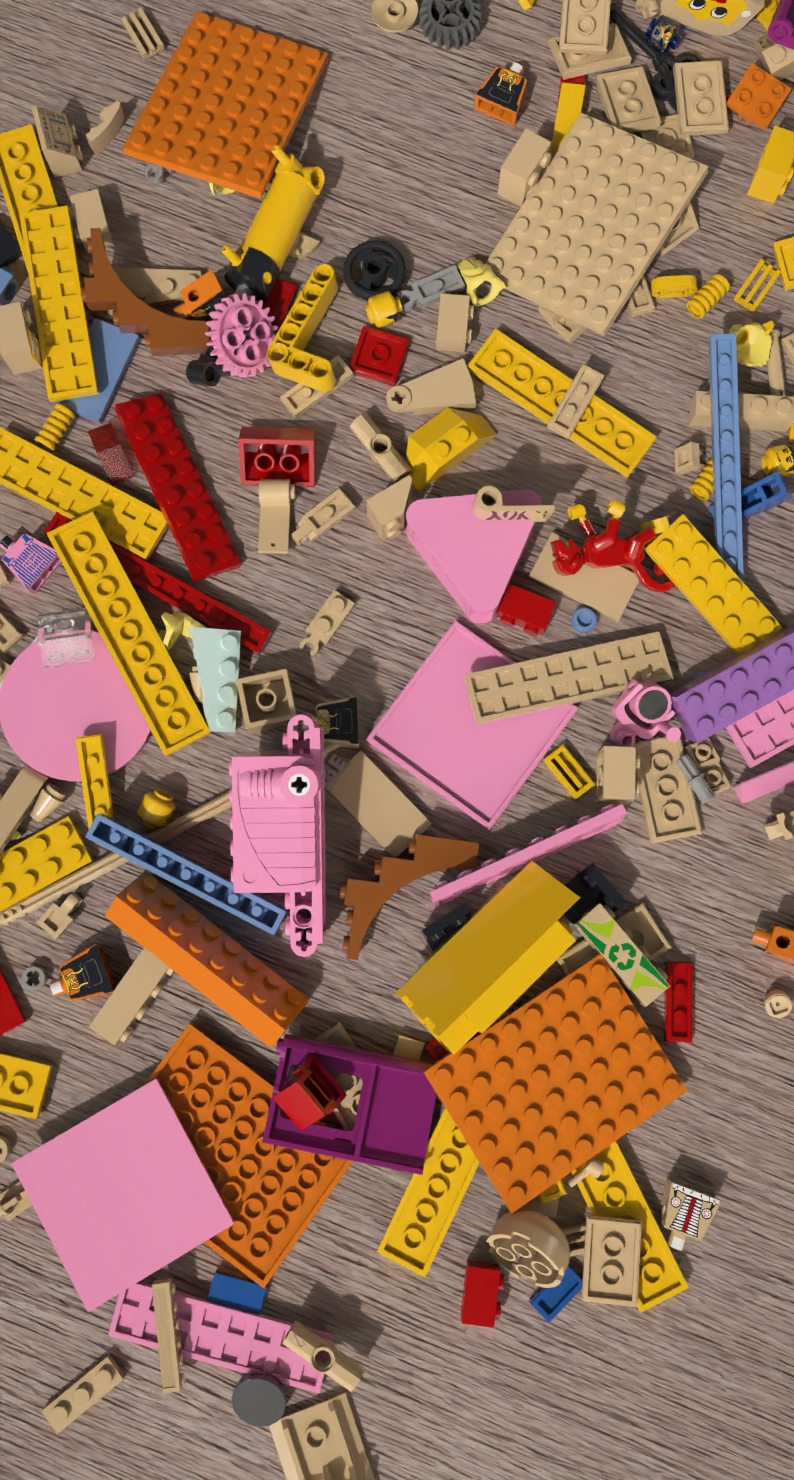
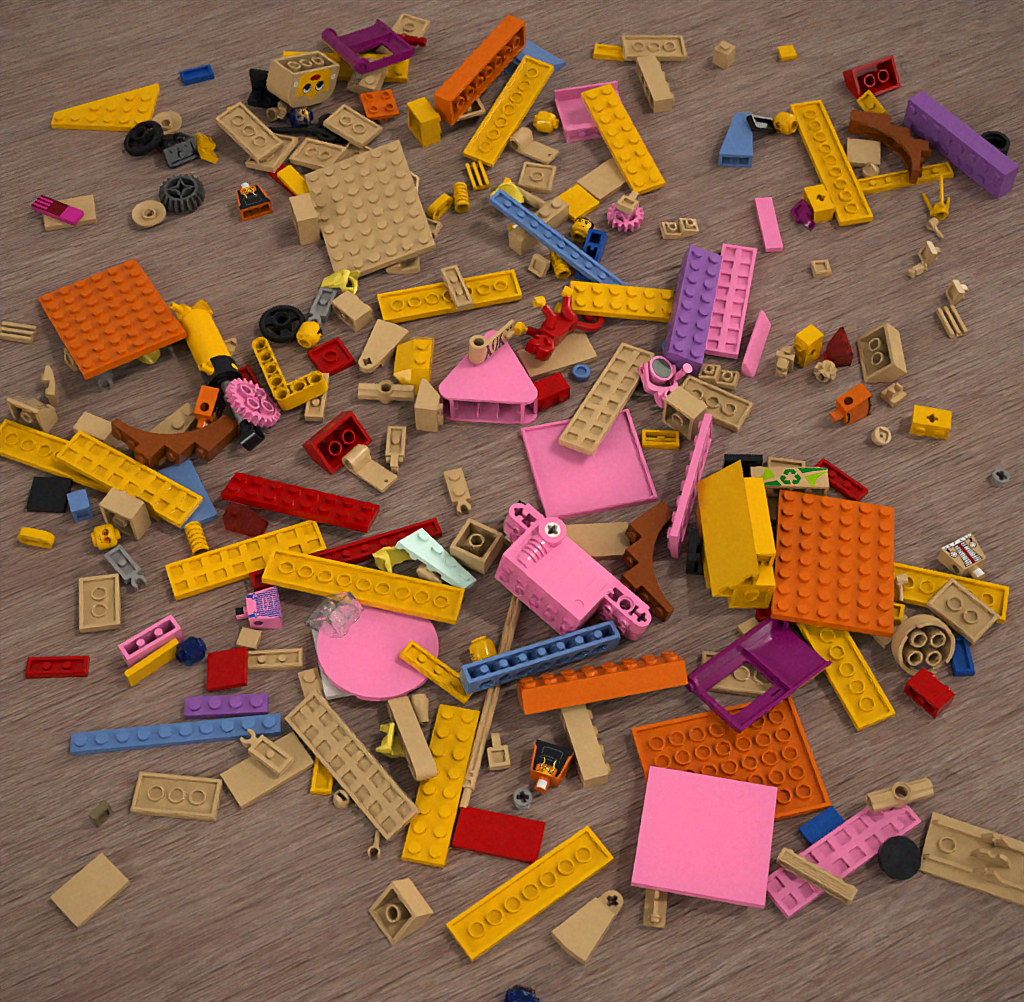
camera: 50 degrees left, 25 degrees down
tan plate [41,1354,126,1434] -> none
red plate [273,1054,347,1131] -> none
light grey axle [676,755,716,805] -> none

